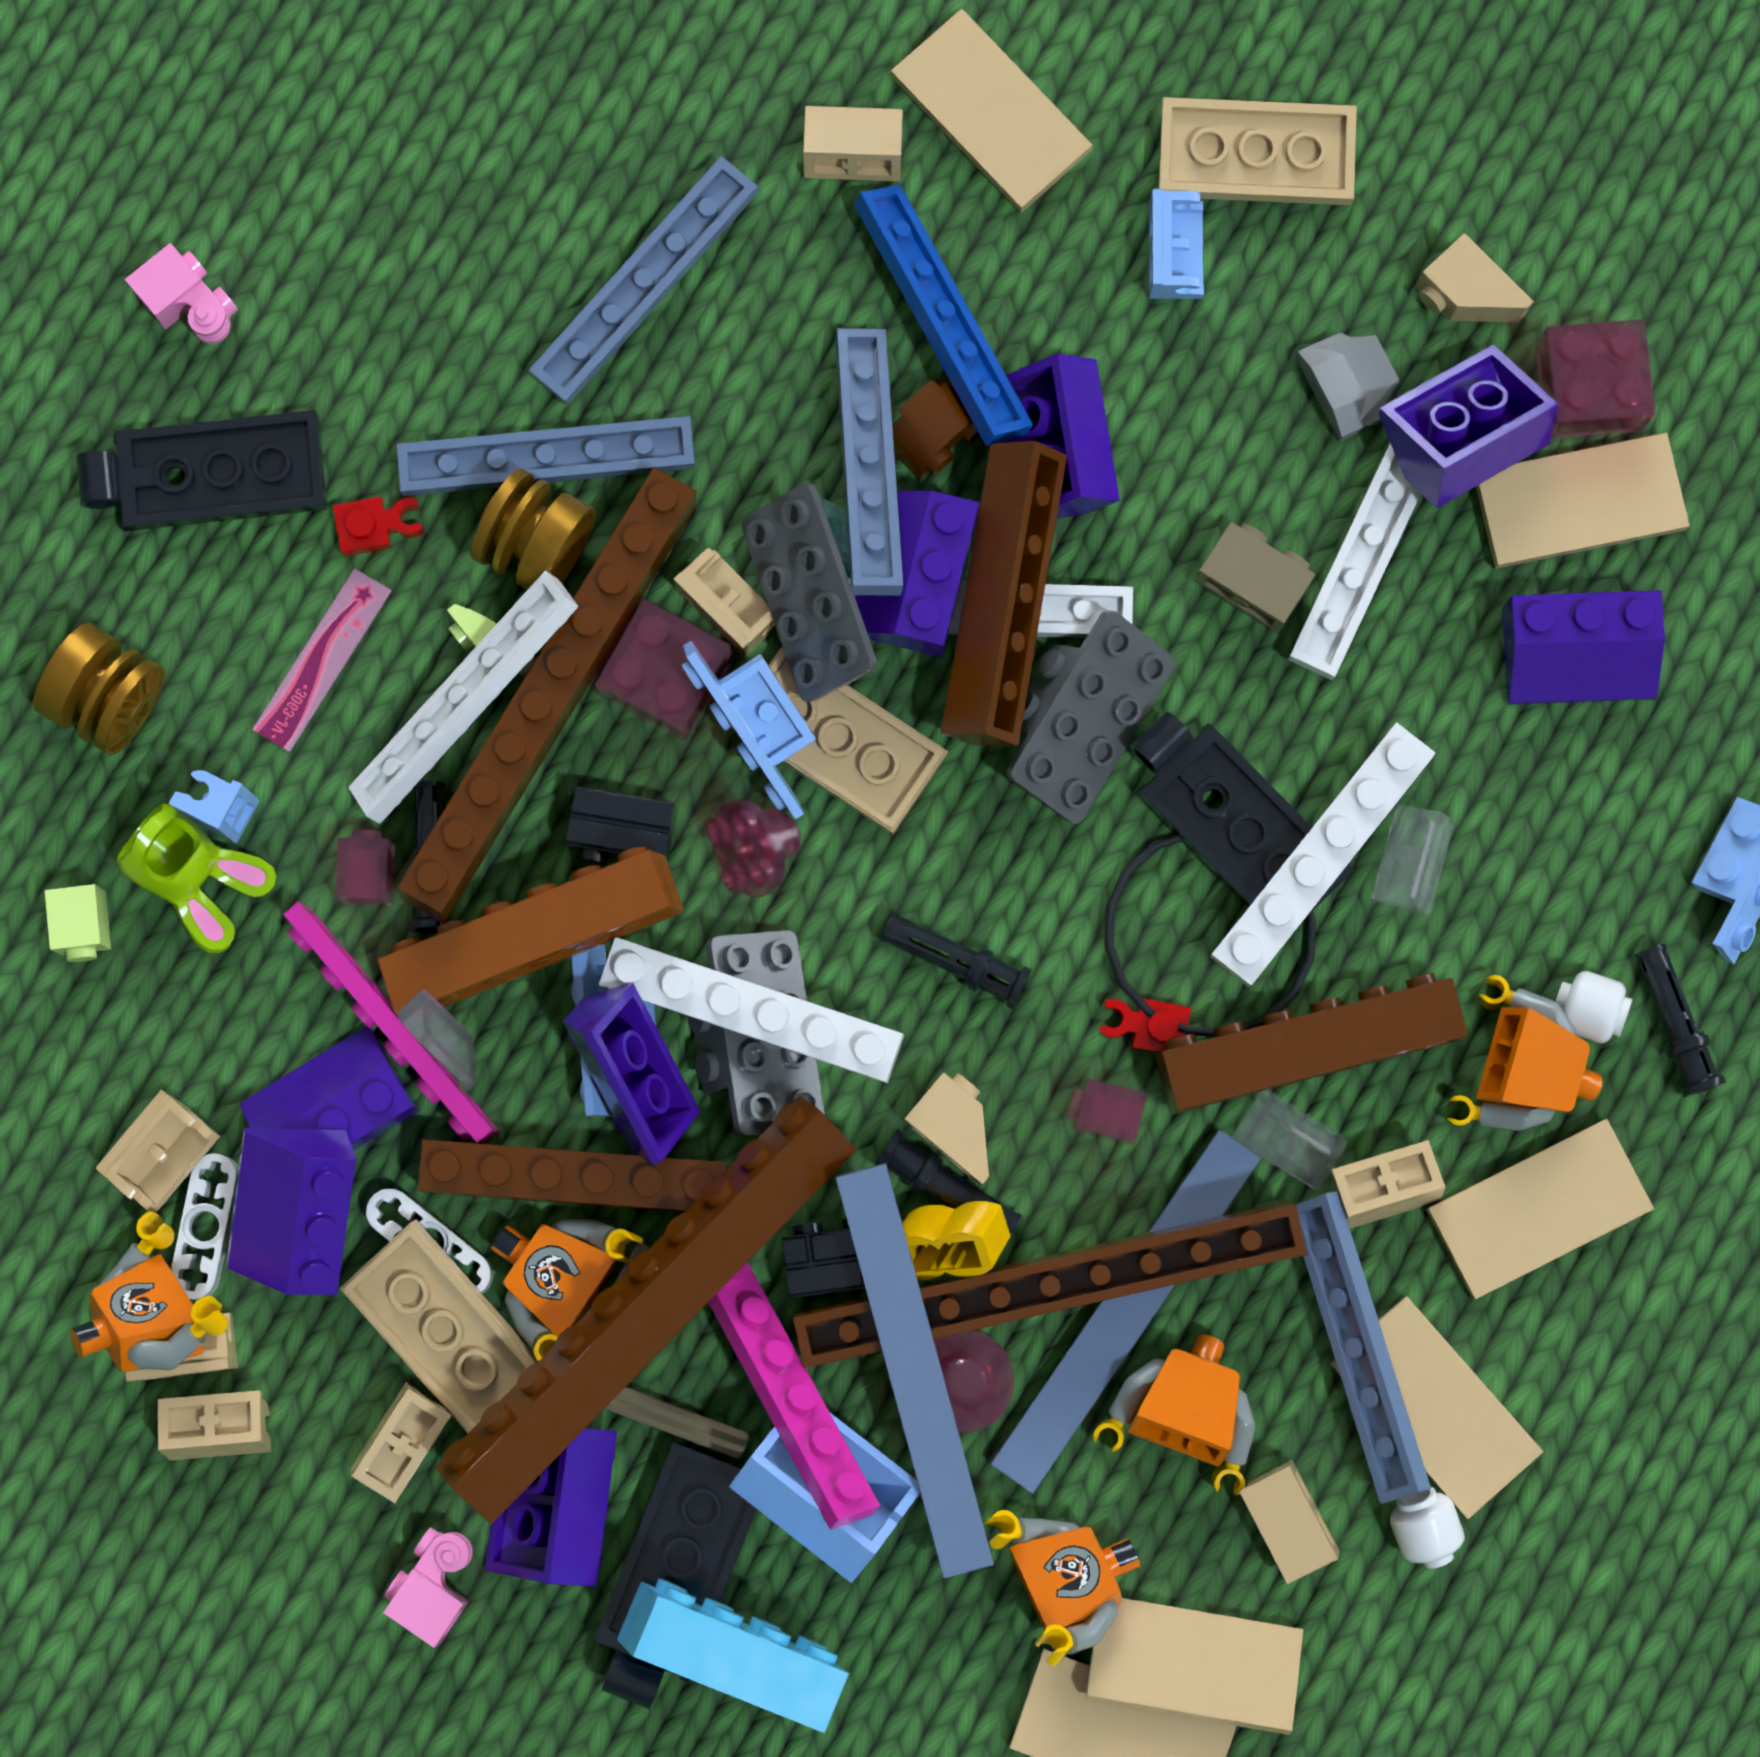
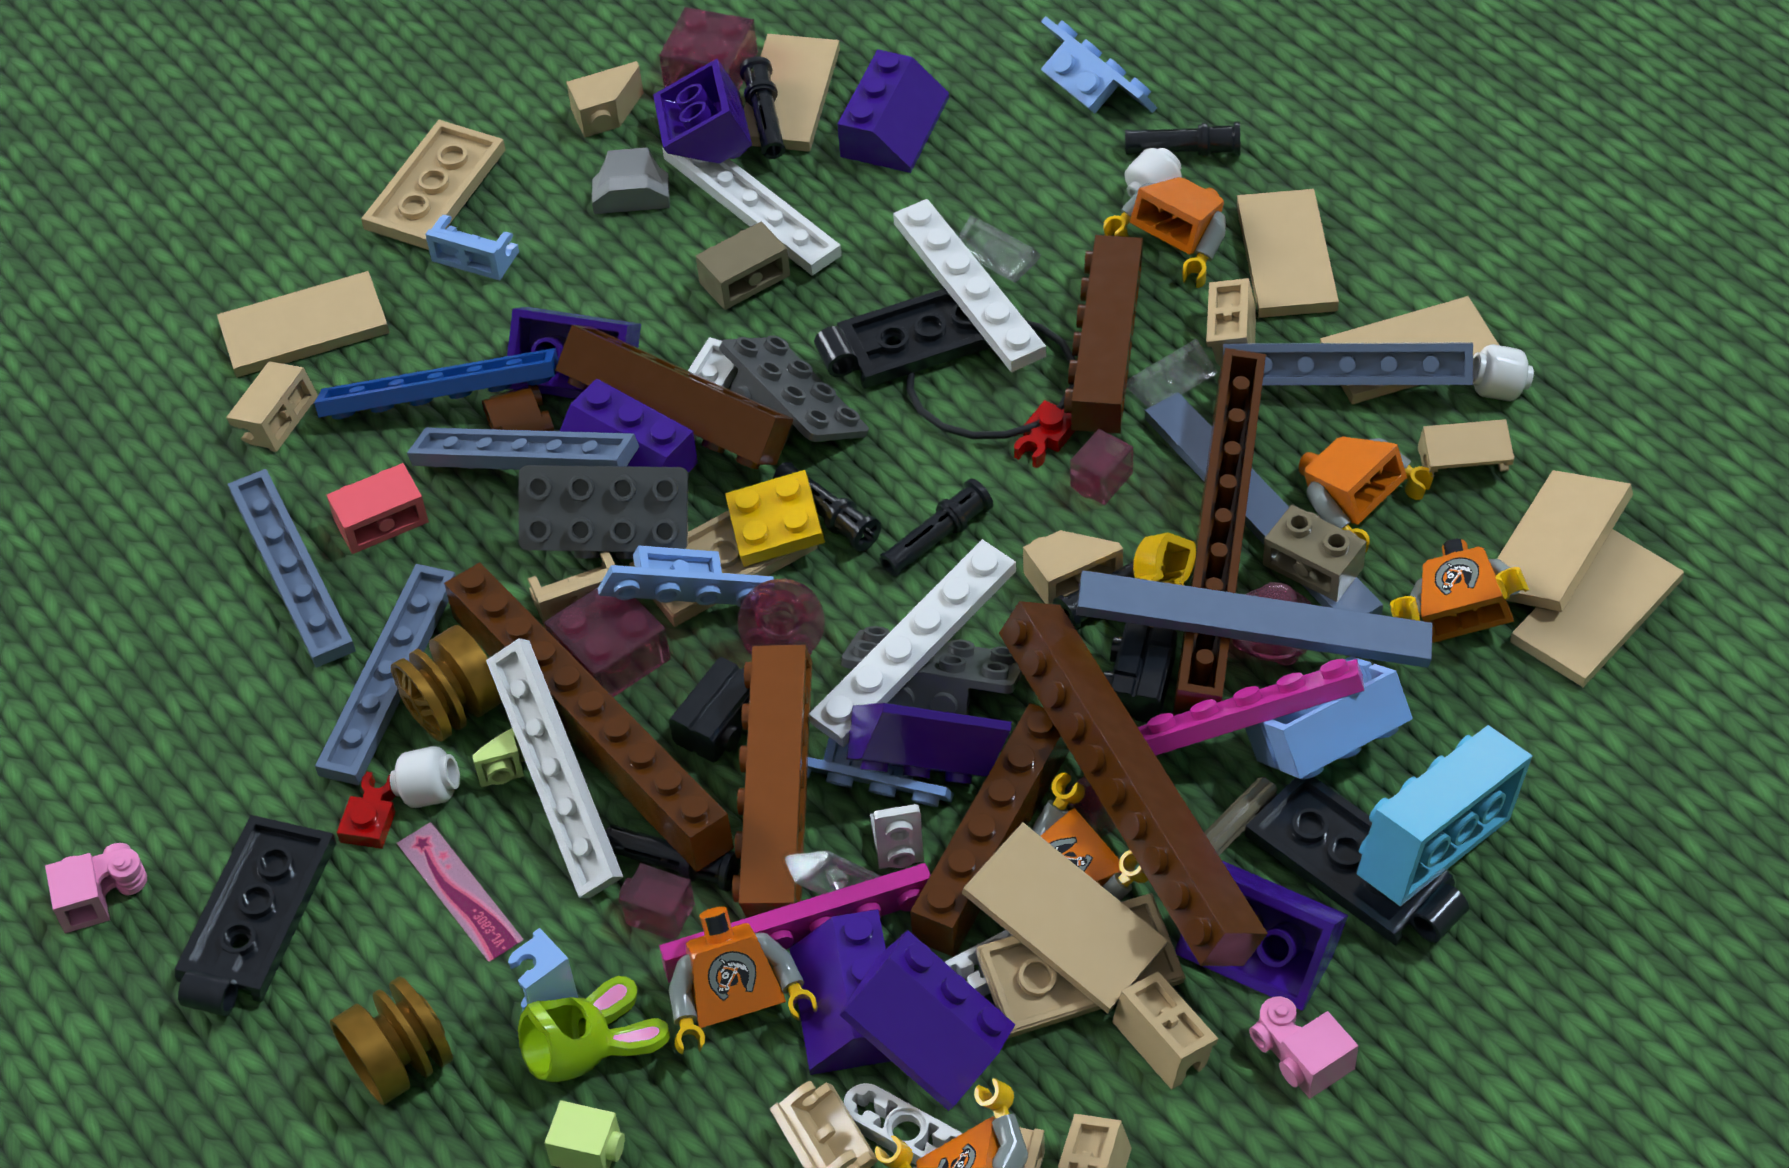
camera: 65 degrees left, 30 degrees down
none -> coral brick [326,463,429,554]
none -> white head [390,747,460,808]
none -> torso [668,907,818,1054]
none -> yellow plate [725,470,825,567]
none -> black pin [739,56,786,159]
none -> black pin [773,462,882,552]
none -> white bracket [870,804,924,869]
none -> tan tile [962,822,1168,1014]
none -> dark tan brick [1263,505,1366,602]

